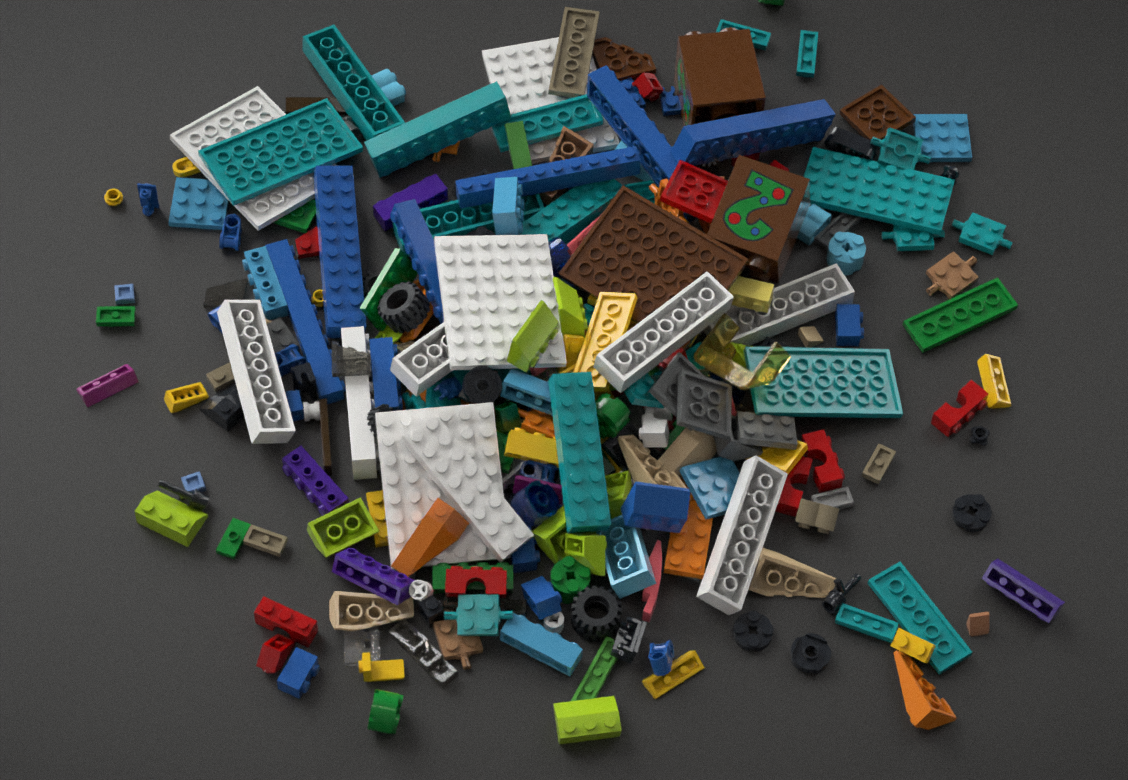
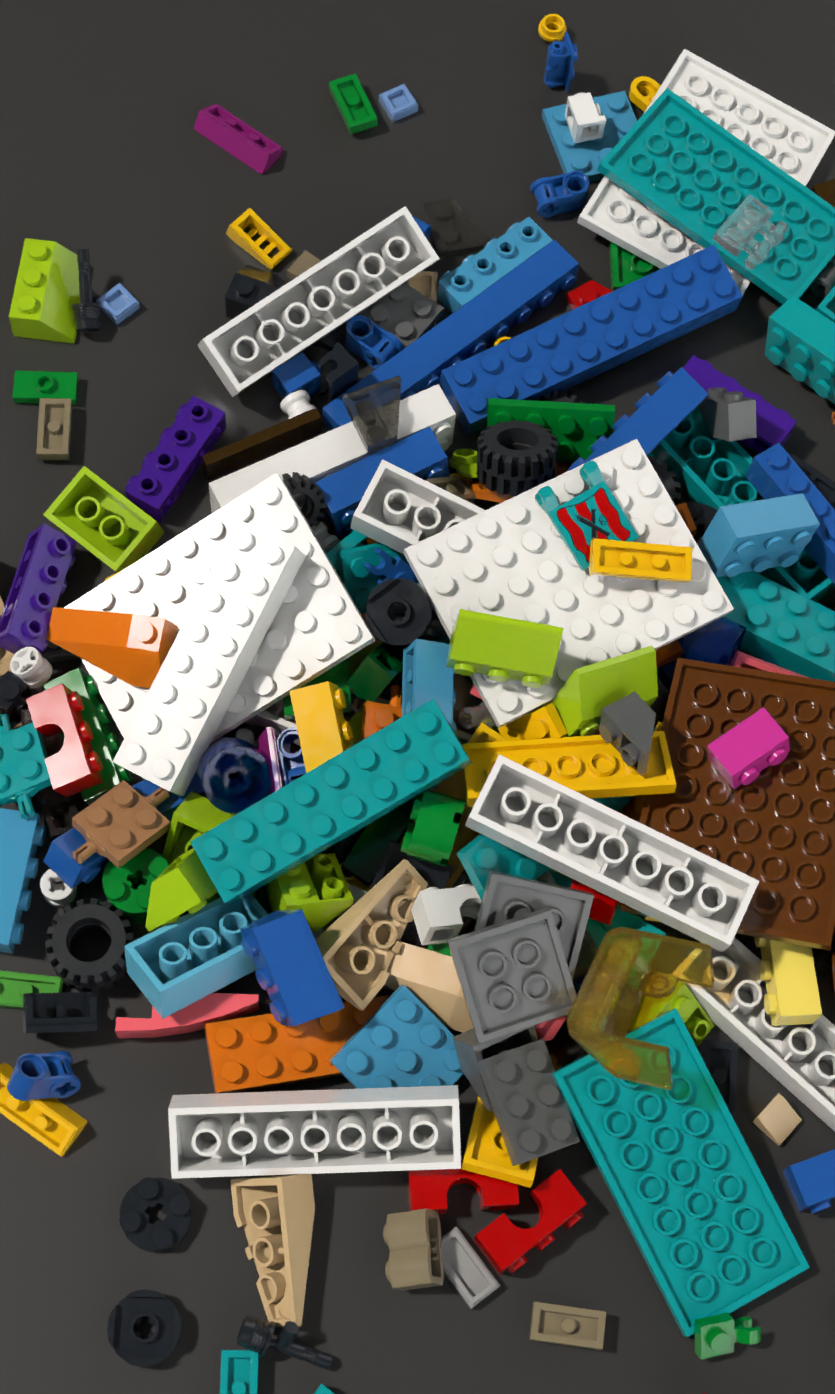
camera: 65 degrees right, 10 degrees up
none -> medium nougat plate [72,780,170,869]
none -> flag [535,460,639,571]
none -> white brick [565,92,606,143]
none -> yellow plate [589,538,692,583]
none -> dark grey slope [599,692,656,776]
none -> green plate [695,1313,761,1360]
none -> dark grey slope [698,387,757,442]
none -> dark pink brick [707,707,790,789]
none -> clear plate [713,194,788,269]

